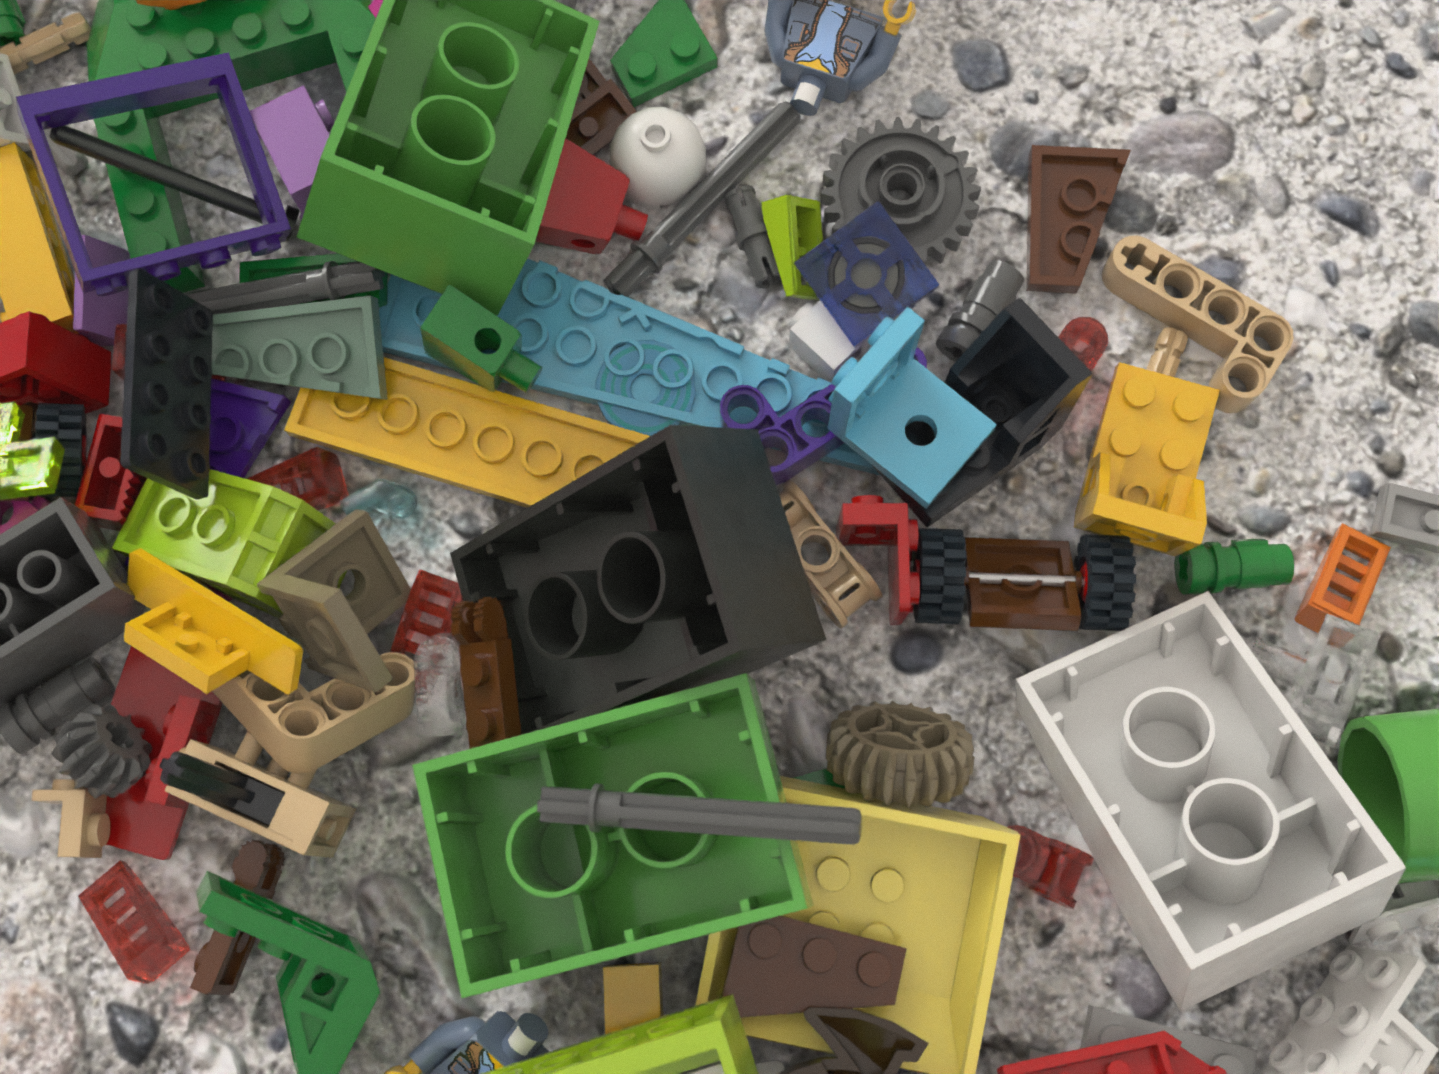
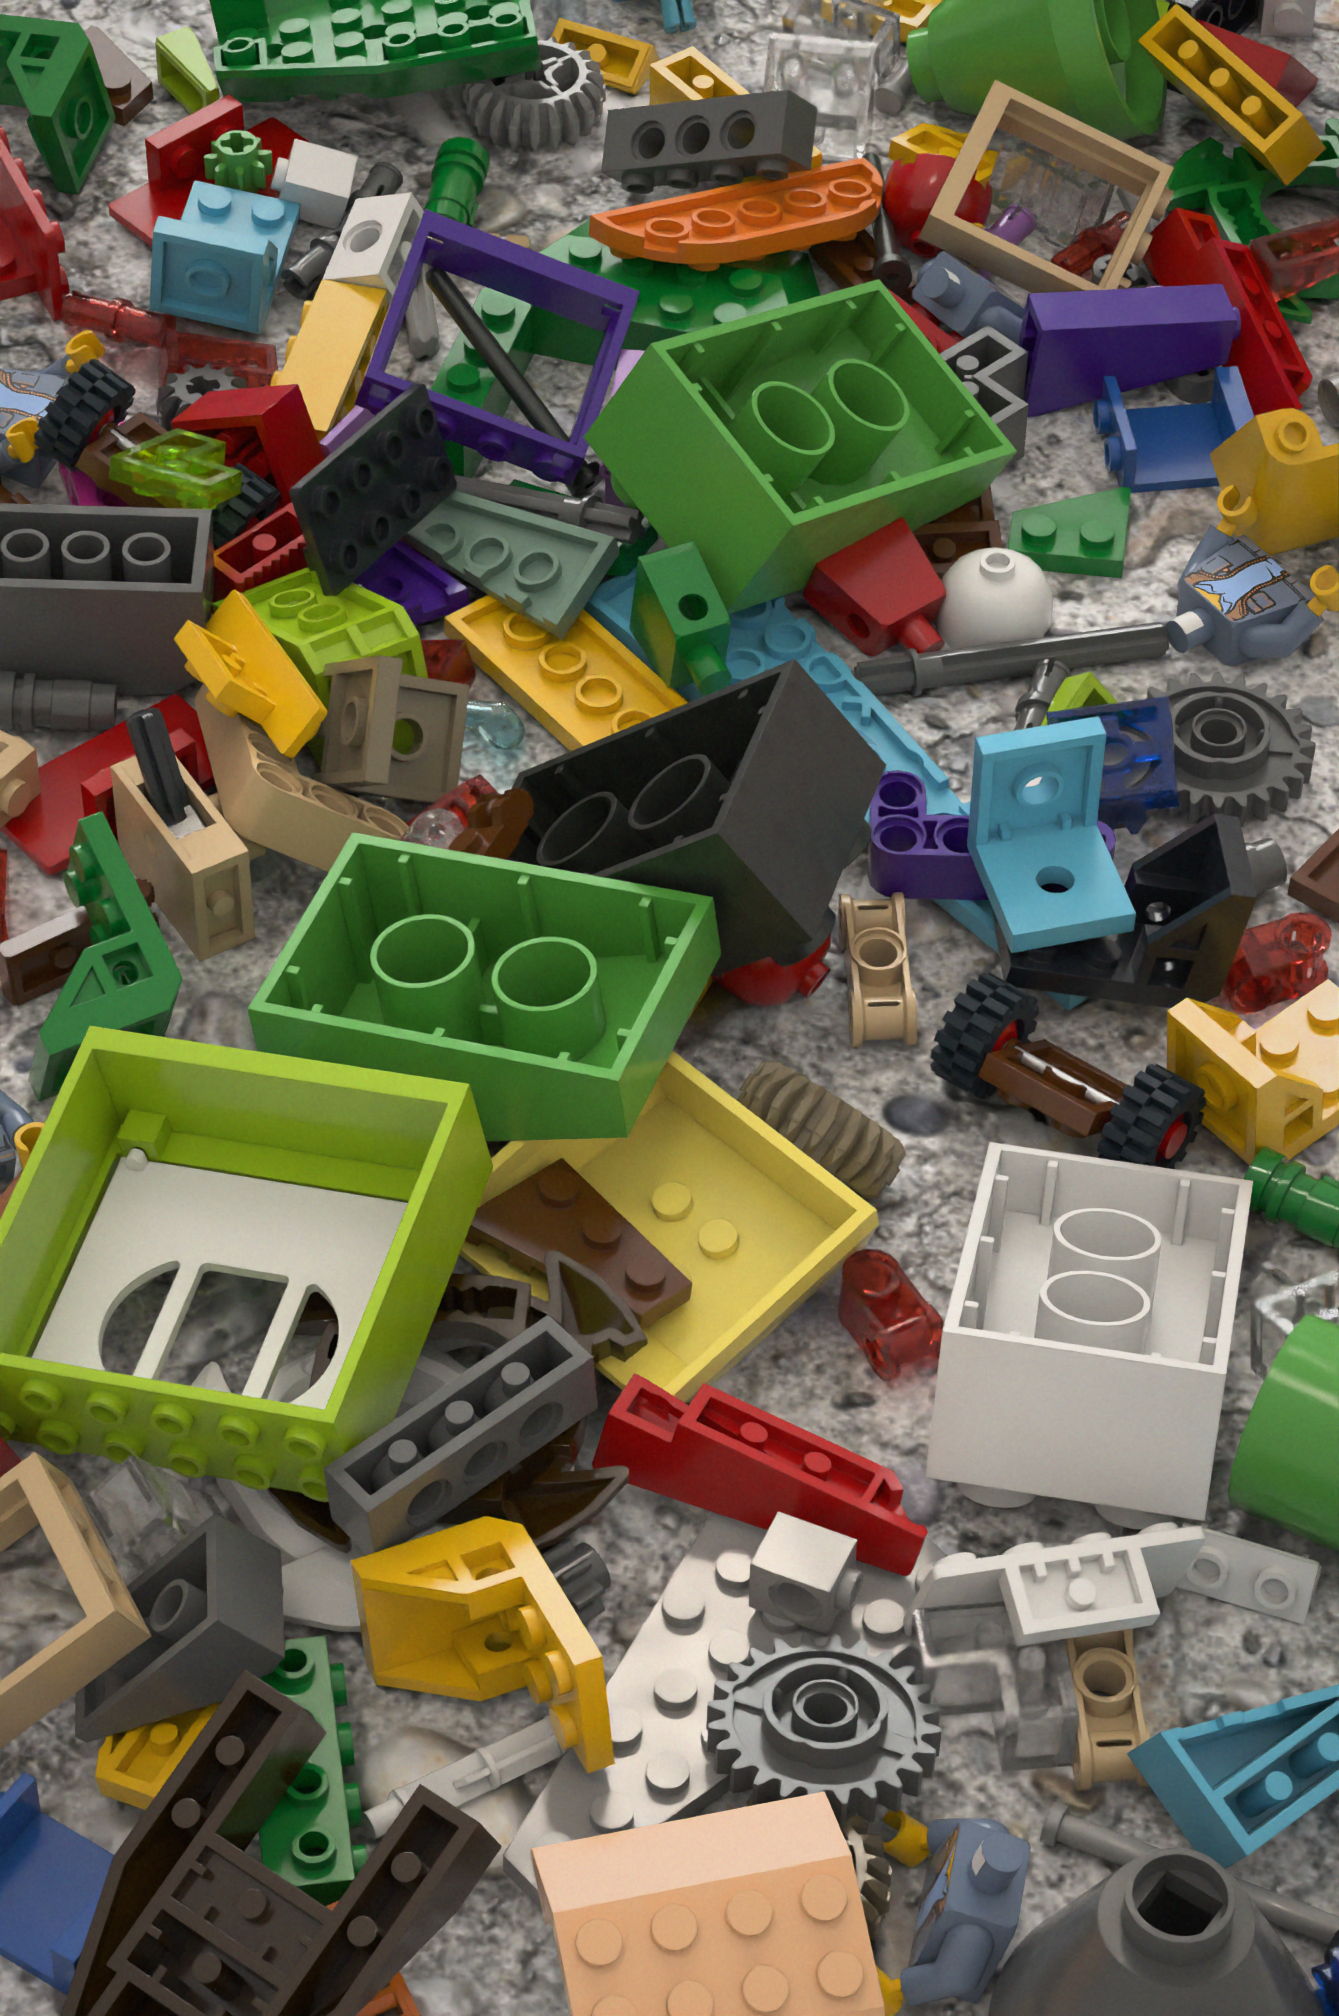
camera: 30 degrees right, 30 degrees down
dark grey gear [51,703,153,799] -> none
dark grey axle [537,784,862,845] -> none
red bracket [836,495,920,625] -> none

